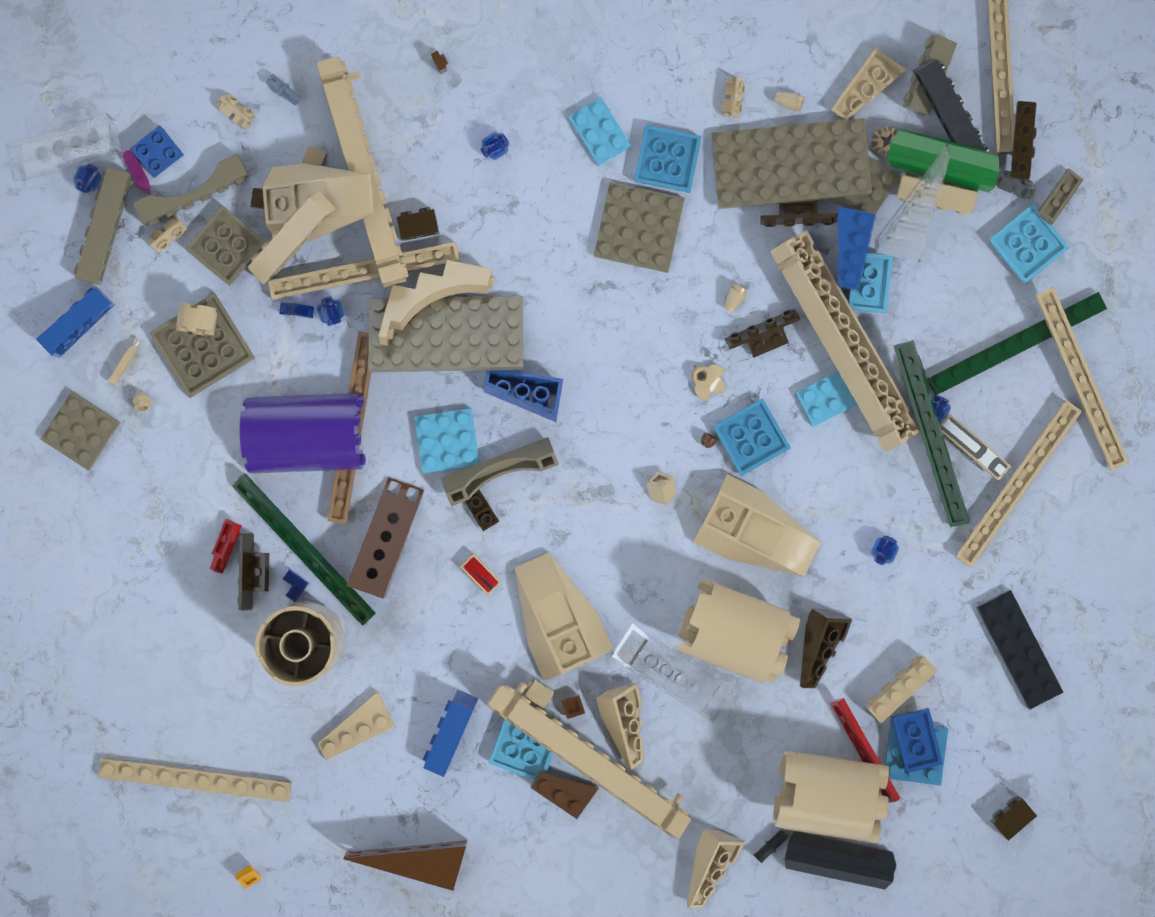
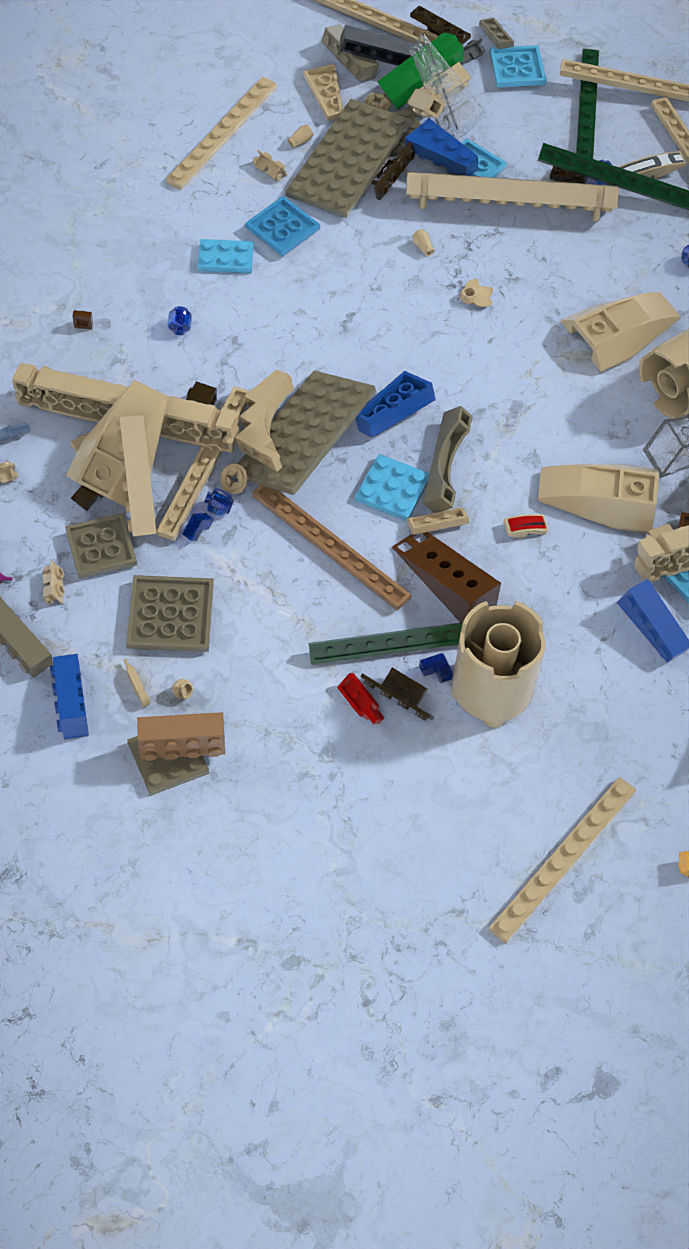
camera: 60 degrees left, 30 degrees down
dark tan arch [133,153,249,227] -> none
tan brick [176,303,218,336] -> none
dark purple cylinder [239,393,366,474] -> none
tan wing [317,692,395,760] -> none
dark brown slope [464,489,499,532] -> none
dark tan plate [594,182,685,273] -> none
tan panel [647,471,677,505] -> none
reddish brown hinge [701,432,718,448] -> none
dark azure plate [712,398,791,476] -> none
dark brown bracket [725,309,800,358] -> none
medium azure plate [796,371,858,427] -> none
none -> medium nougat brick [137,712,225,761]
none -> tan plate [167,76,276,190]
none -> tan gear [220,463,249,495]
none -> tan tile [407,507,469,535]
none -> tan brick [408,88,446,119]

